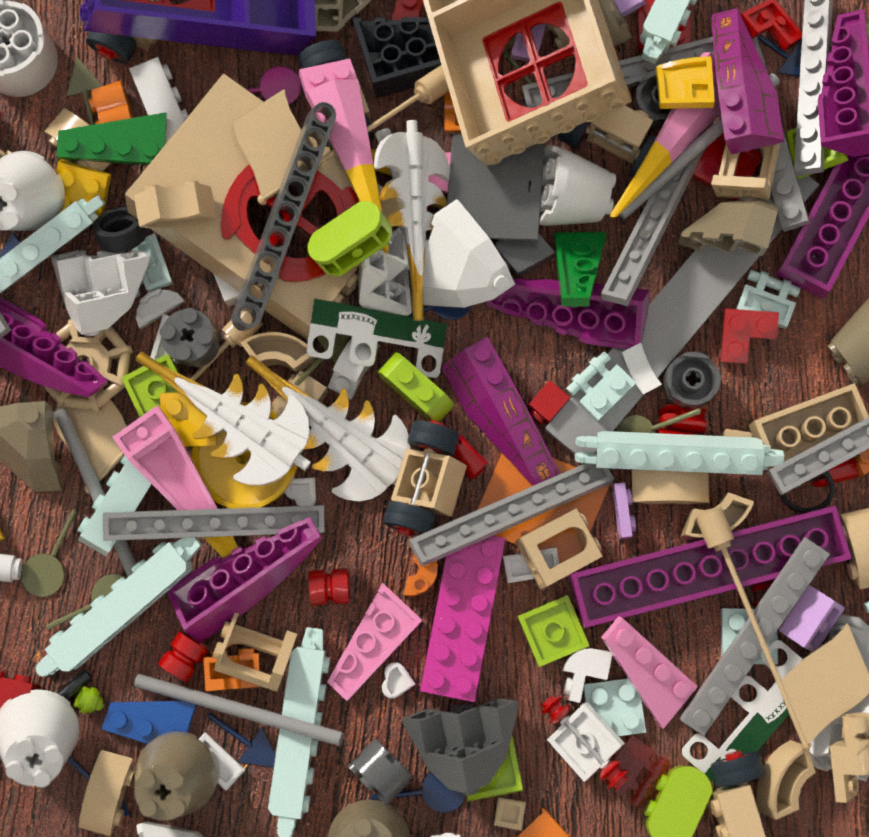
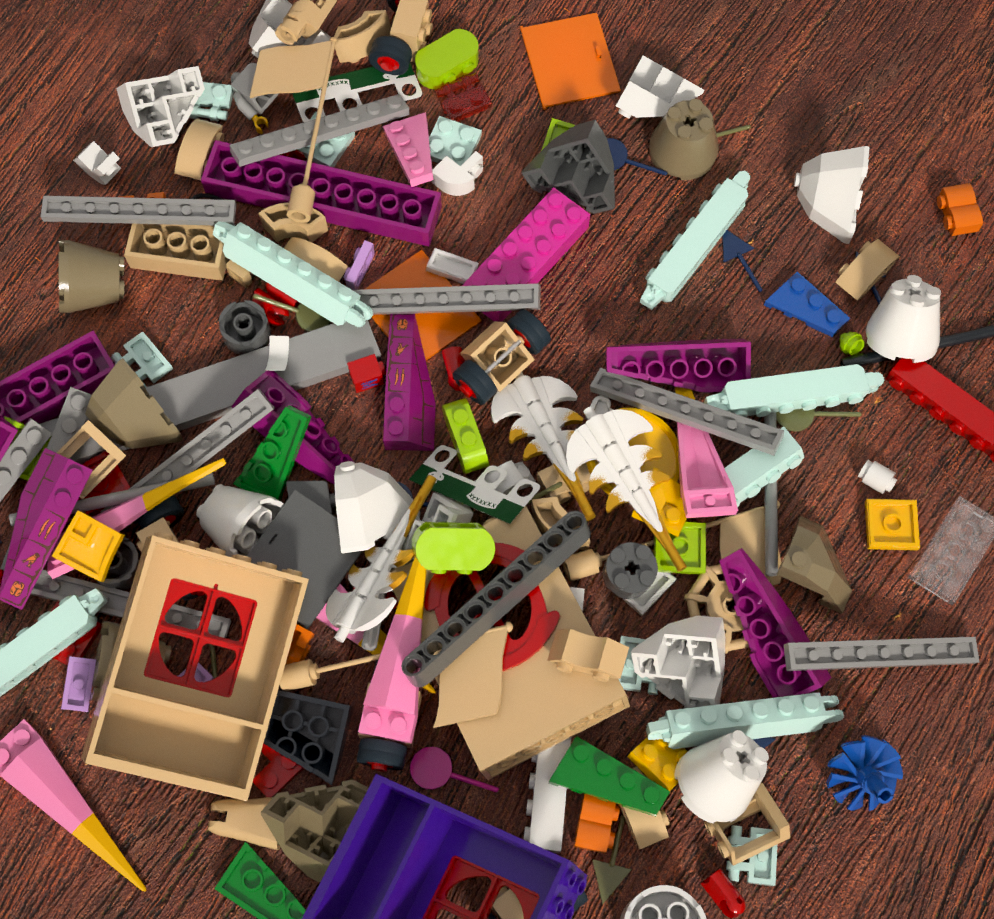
camera: 155 degrees left, 10 degrees down
olive piece [21,509,77,597] -> none
black tyre [93,207,147,253] -> none
light grey piece [134,674,344,746] -> none
dark tan cone [135,731,219,821] -> none
white tile [136,289,185,329] -> none
red wheel [158,631,209,683] -> none
white tile [198,732,246,791] -> none
orange cylinder [204,648,260,691] -> none
tan panel [212,613,297,692] -> none
red wheel [309,568,350,606] -> none
bright pink wing [327,583,422,701] -> none
dark grey brick [348,738,414,806] -> none
white tile [382,662,416,698] -> none
orange cylinder [403,554,438,597] -> none
tan tile [494,797,526,830] -> none
tan panel [515,508,603,590] -> none
lime plate [517,595,589,667] -> none
white plate [541,695,629,790] -> none
light aqua plate [566,351,636,422] -> none
red plate [720,308,779,364] -> none
lavender brick [779,585,845,653] -> none

